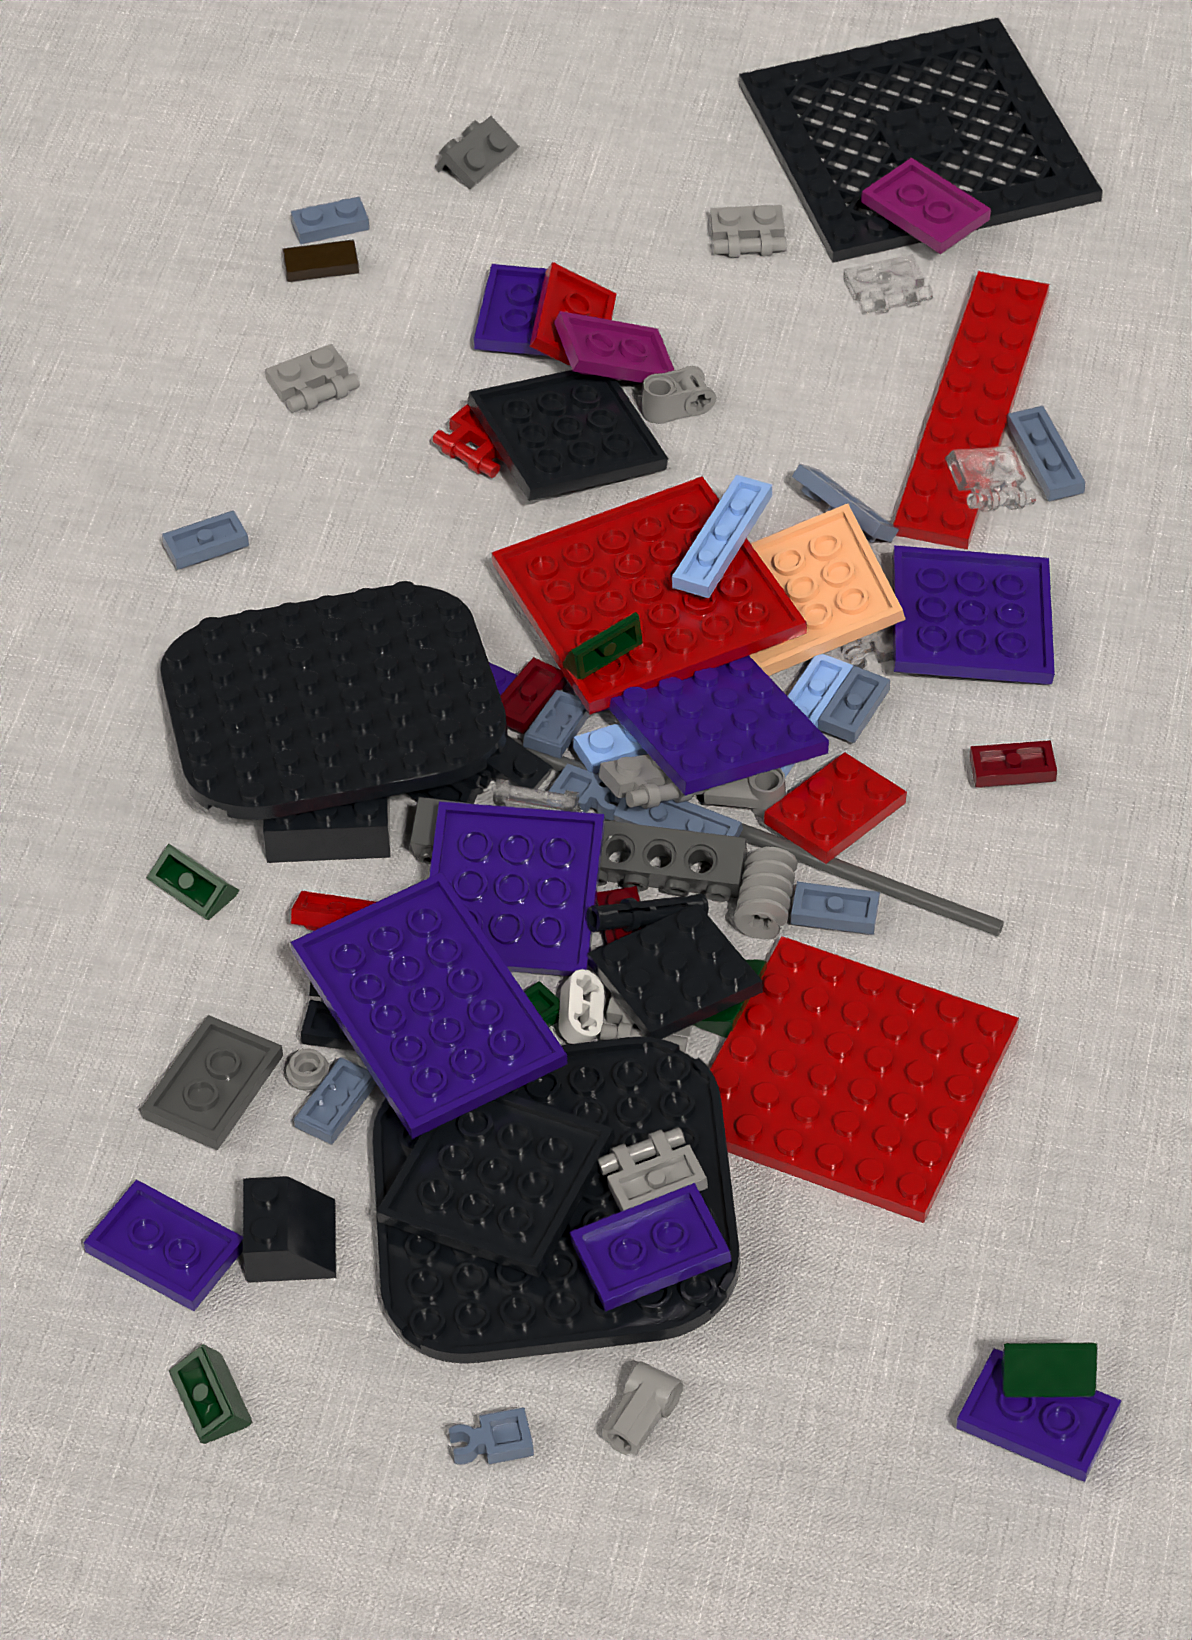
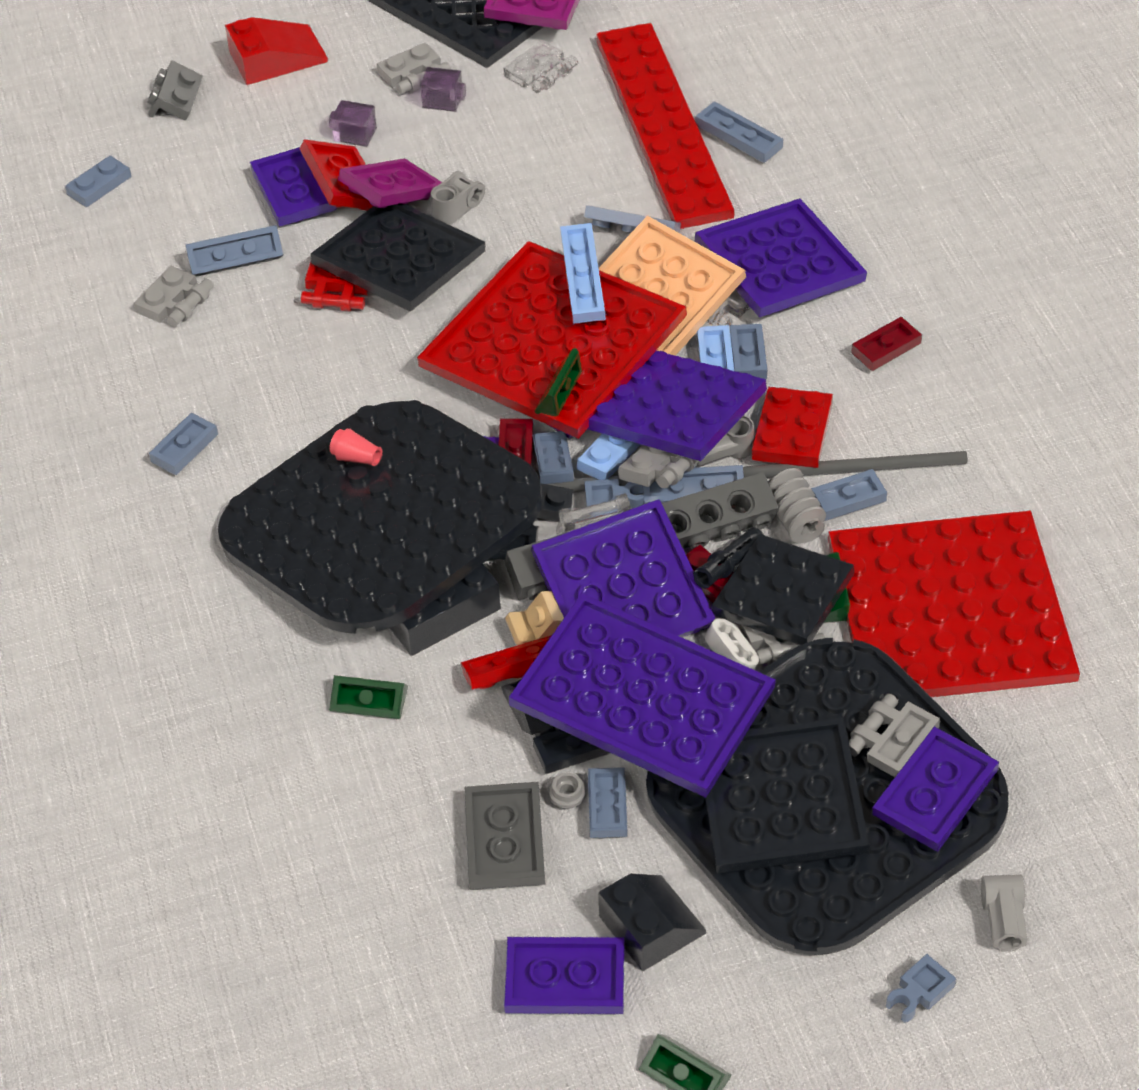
camera: 30 degrees left, 0 degrees up
dark brown tile [282,239,359,282] -> none
clear plate [945,446,1036,512] -> none
none -> sand blue plate [185,225,283,275]
none -> red slope [225,17,328,85]
none -> clear purple brick [329,100,377,147]
none -> coral cone [330,429,382,466]
none -> clear purple brick [420,67,466,112]
none -> tan bracket [505,591,564,645]

